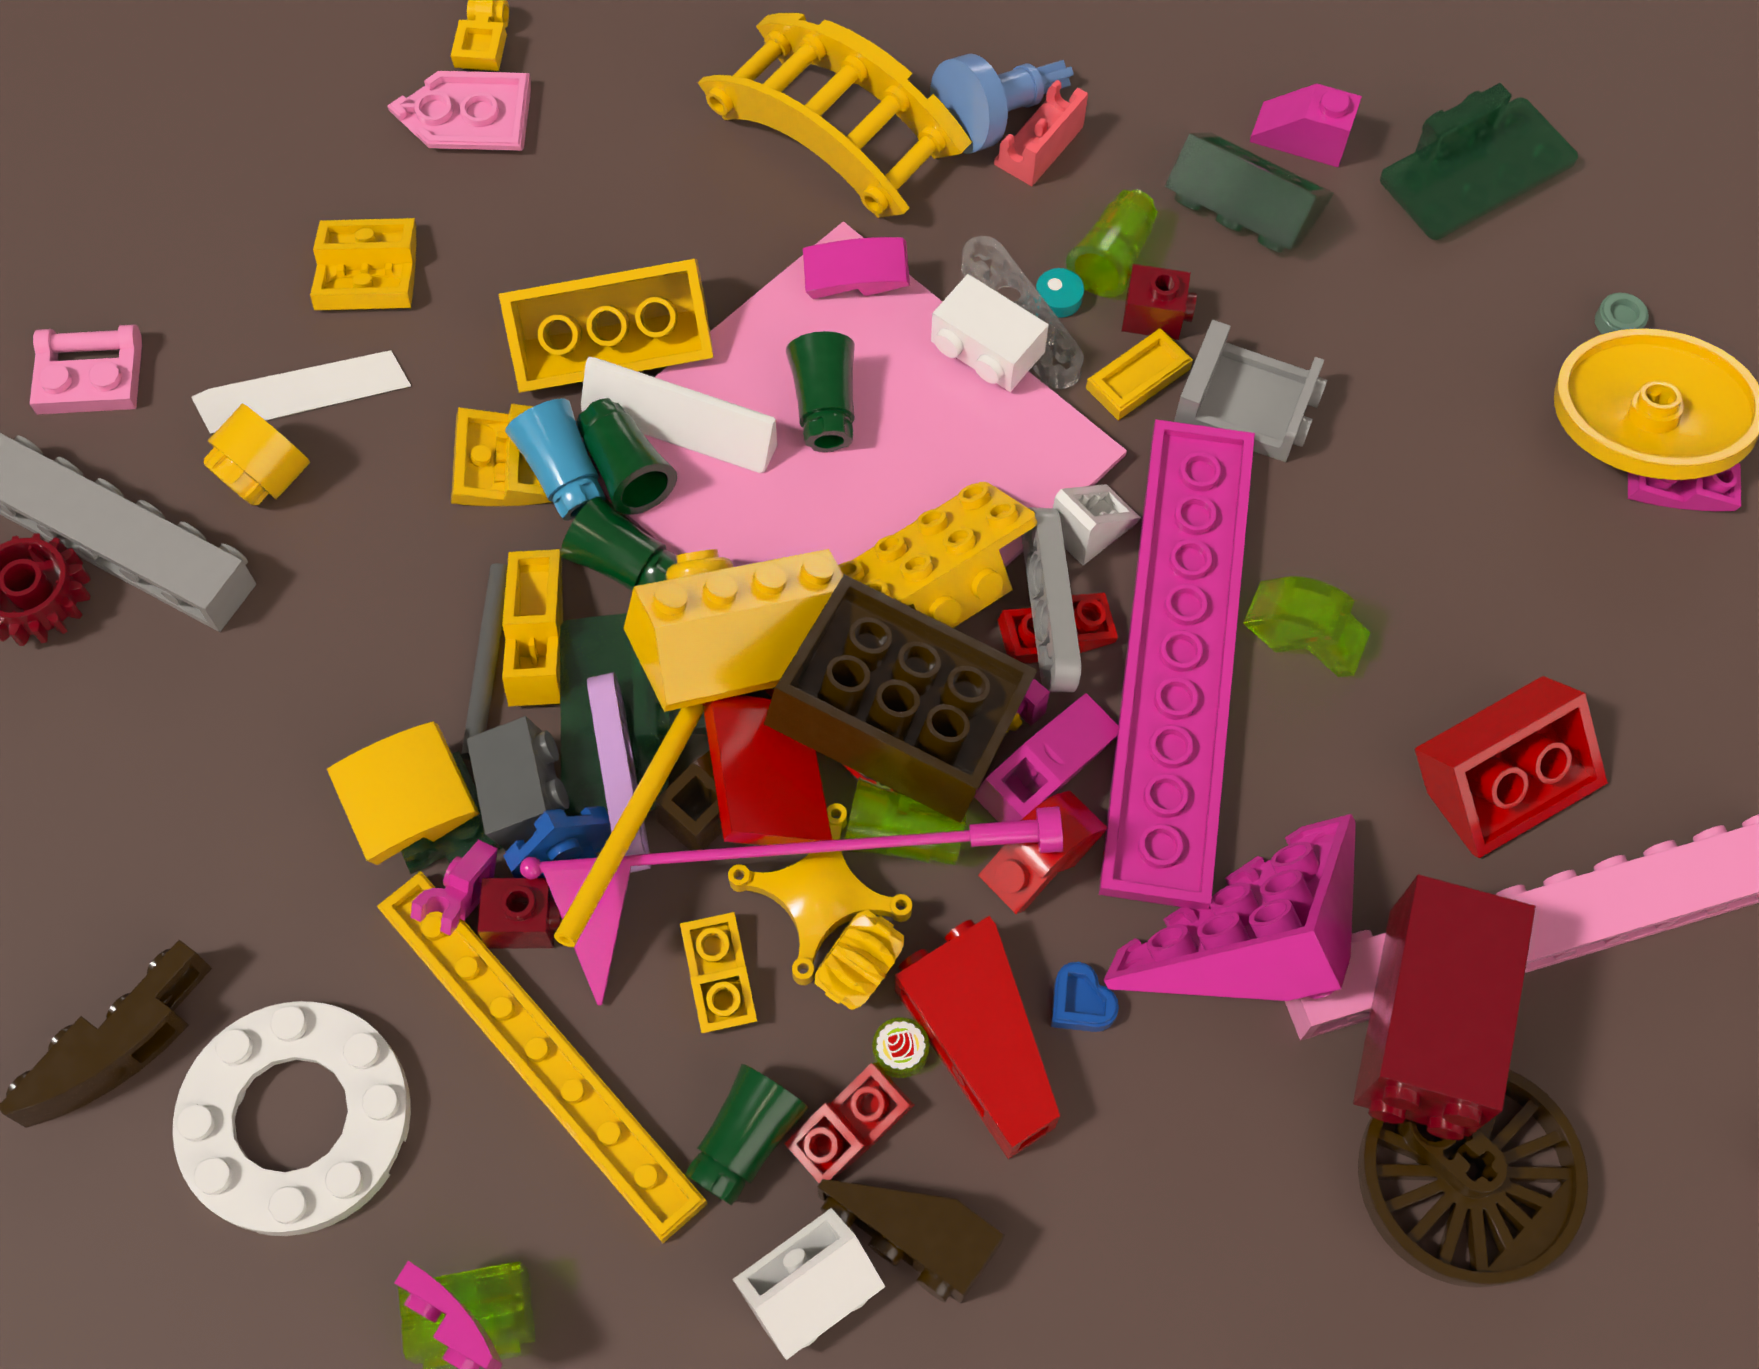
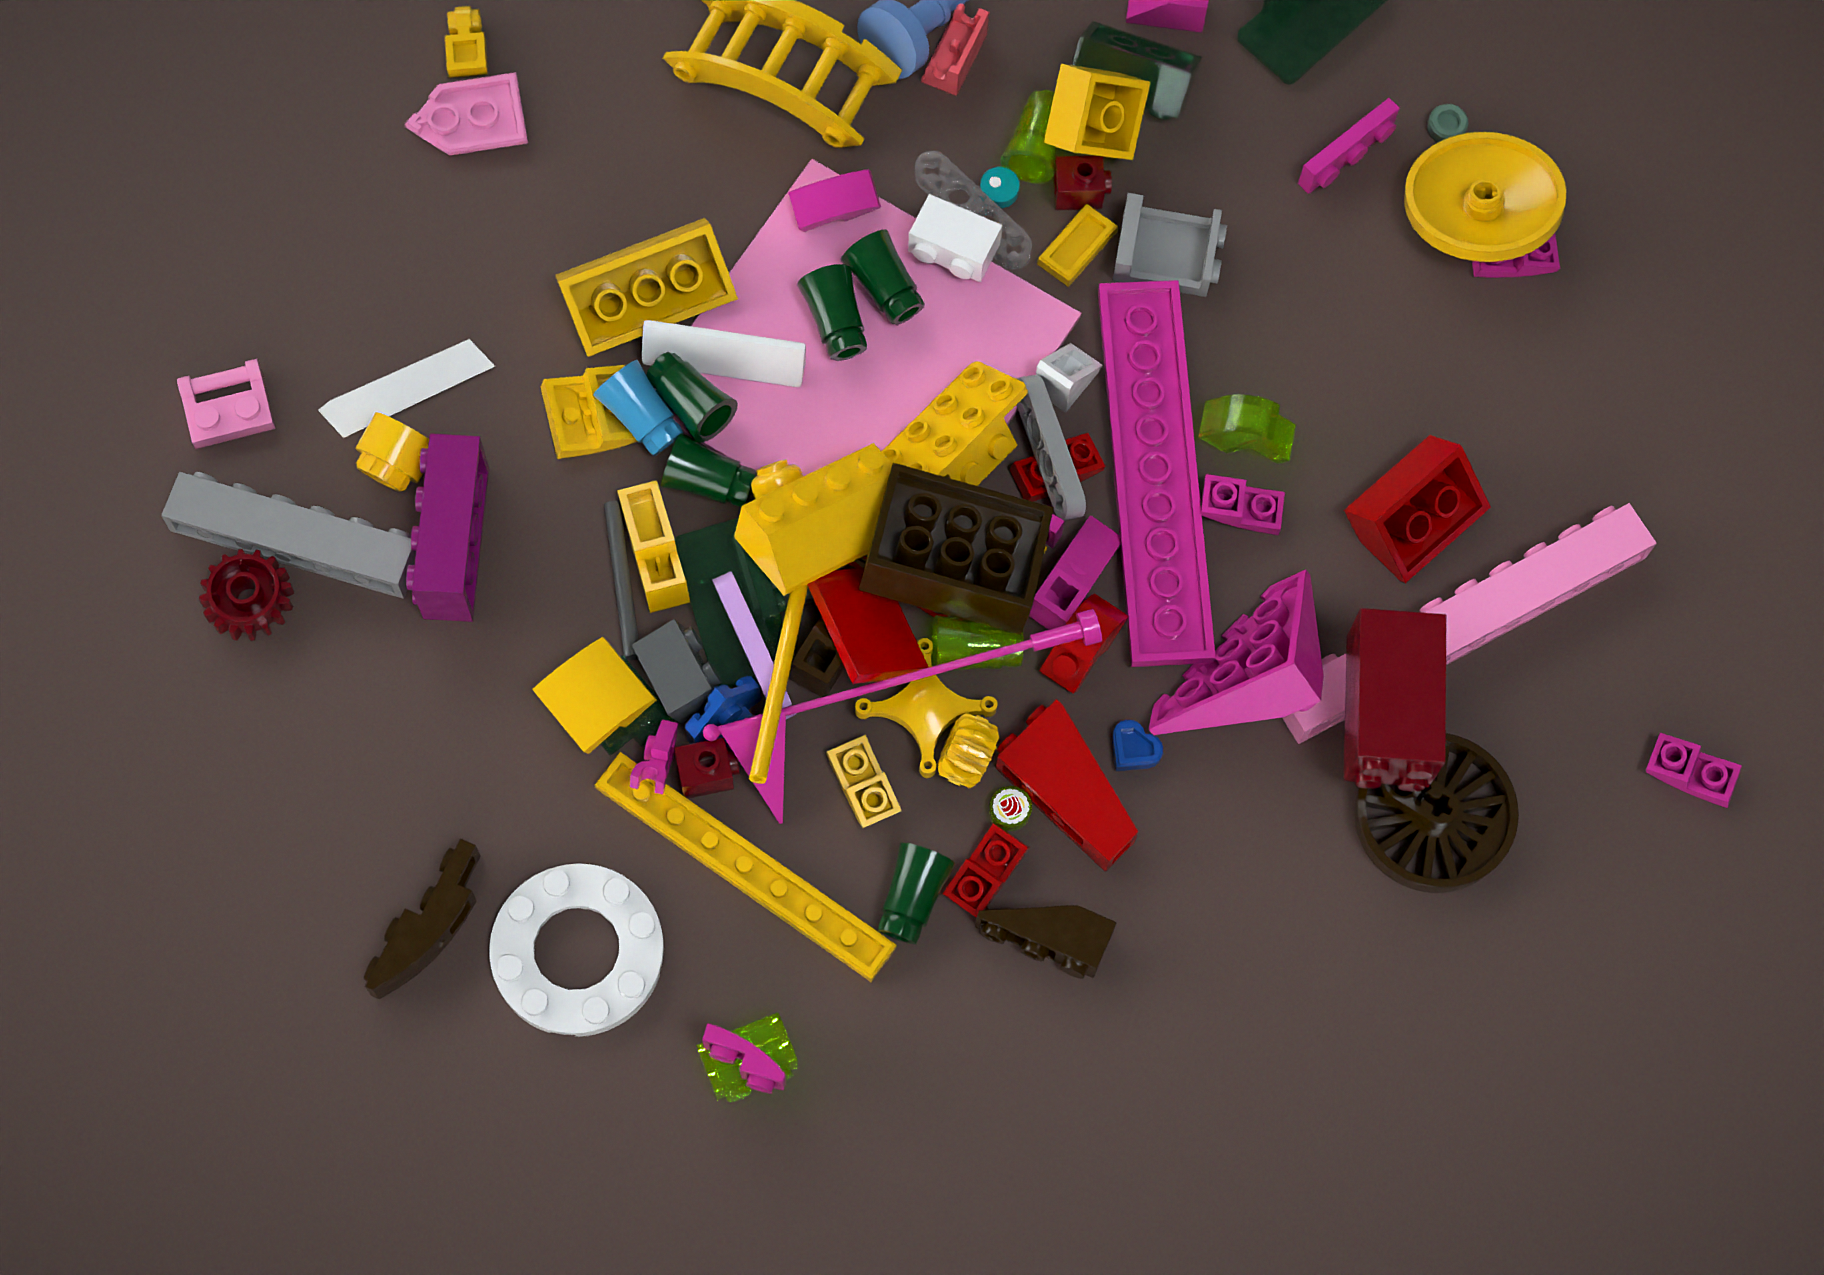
camera: 15 degrees left, 5 degrees up
yellow slope [310,218,416,310] -> none
white brick [733,1208,885,1360] -> none
none -> magenta brick [406,434,489,622]
none -> dark green plant [841,229,925,325]
none -> yellow brick [1044,64,1150,160]
none -> dark pink slope [1201,474,1285,535]
none -> dark pink plate [1298,98,1400,194]

